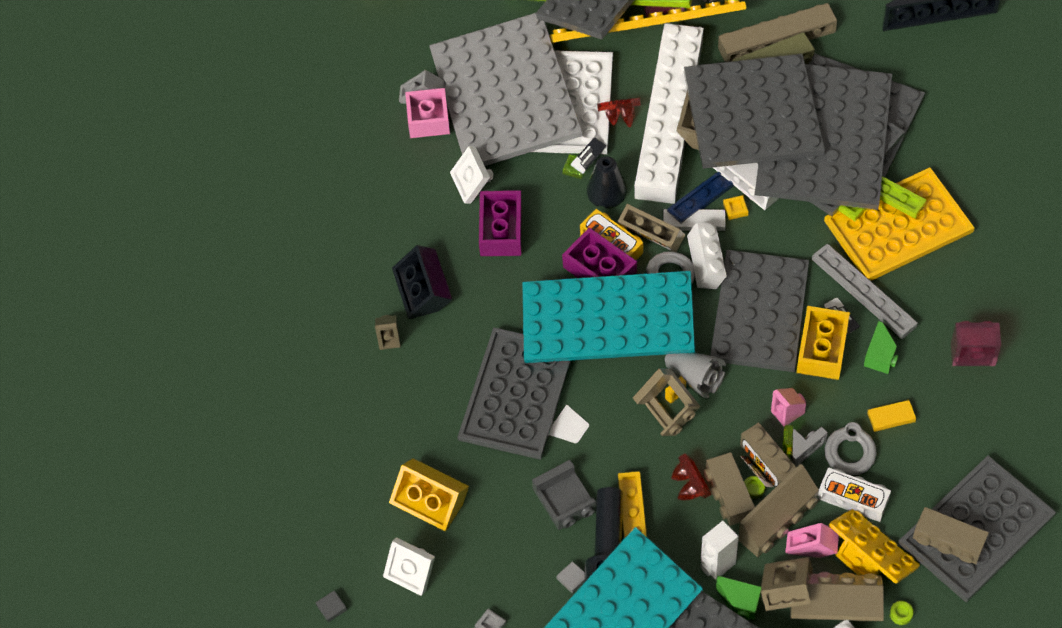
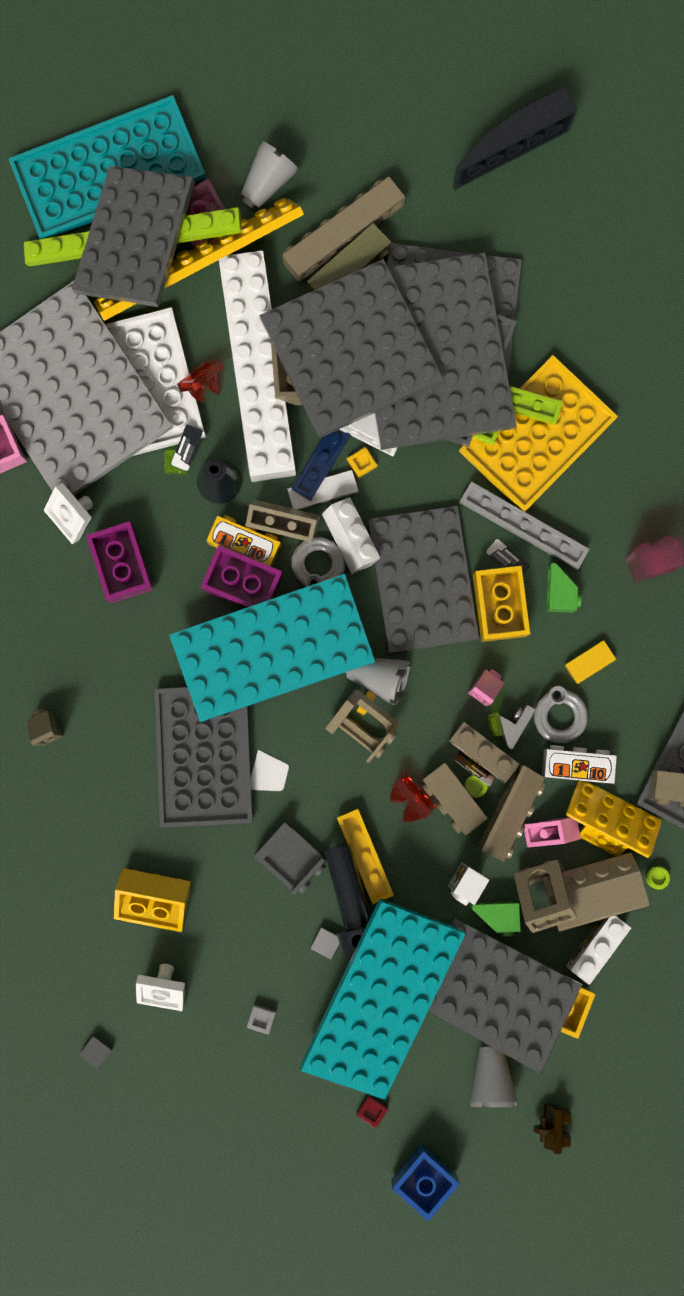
camera: 25 degrees left, 25 degrees up
black slope [392,245,452,319] -> none

